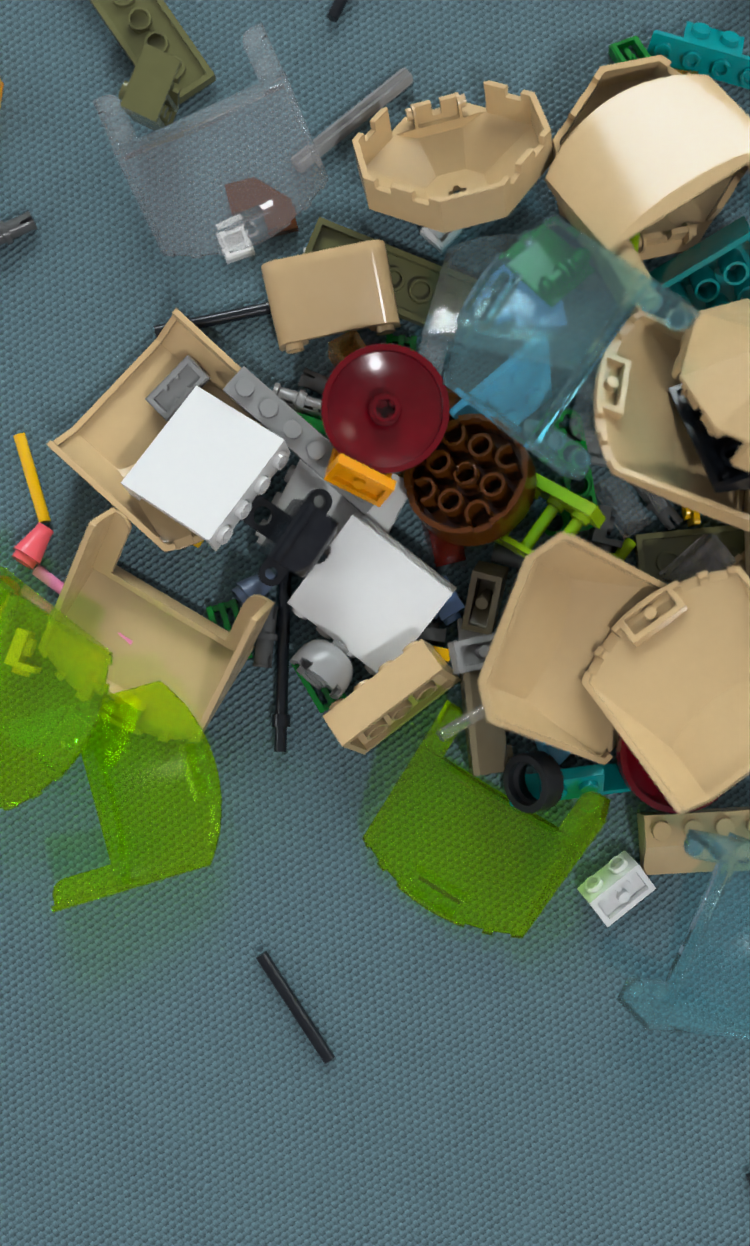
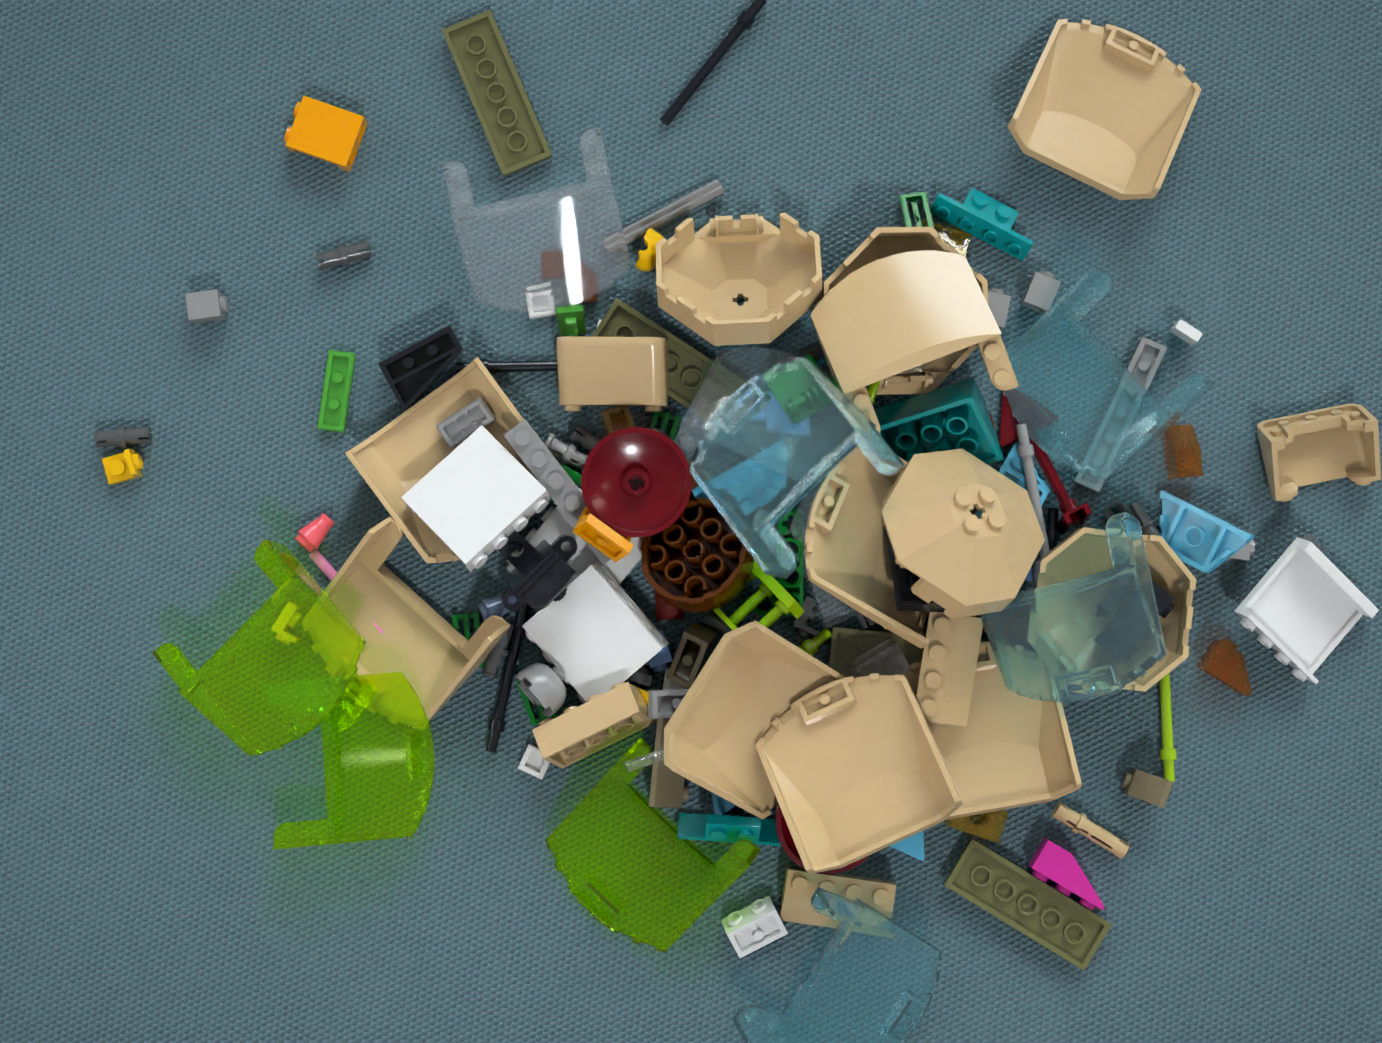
camera: 10 degrees right, 0 degrees up
yellow bar [13,433,51,524] -> none
olive wedge [118,43,181,137] -> none
black bar [256,951,335,1064] -> none
black tyre [503,750,564,813] -> none
none -> bright green tile [317,350,357,433]
none -> black wedge [378,325,464,412]
none -> white tile [518,743,550,780]
none -> bright green tile [556,305,586,337]
none -> yellow hair [635,228,664,272]

